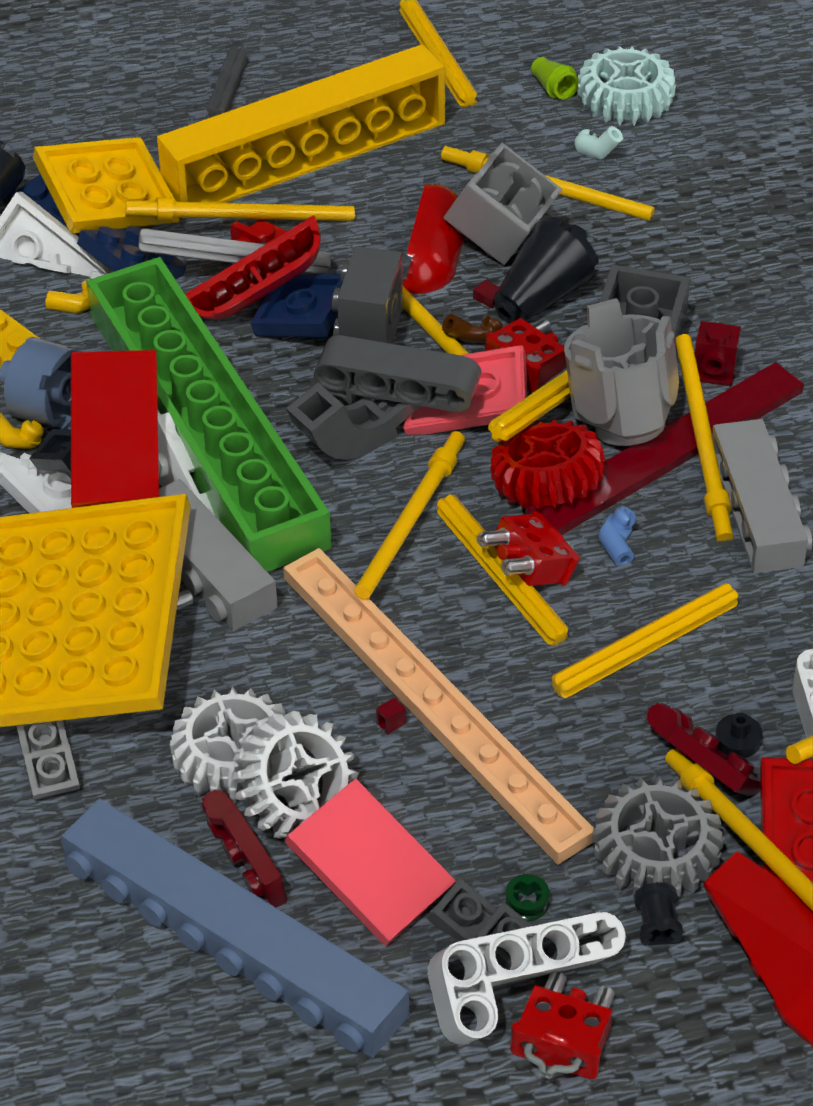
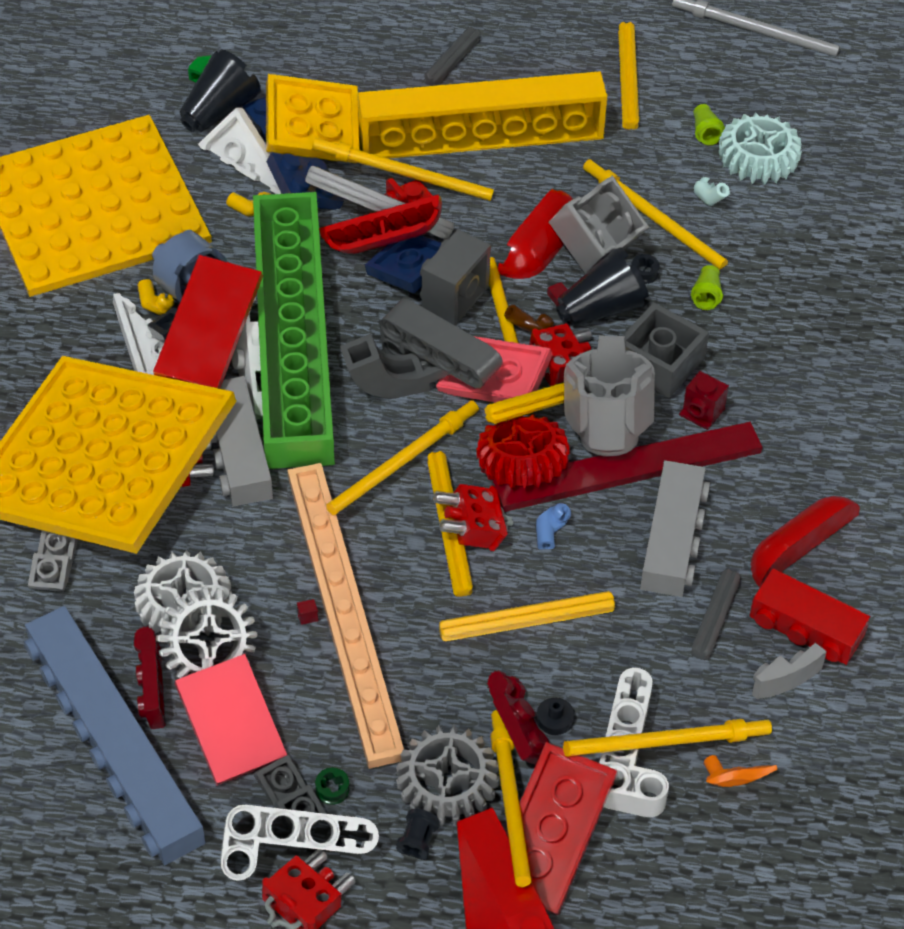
camera: 20 degrees right, 5 degrees up
yellow bar [675,334,734,541] -> none
none -> lime cone [691,265,723,310]

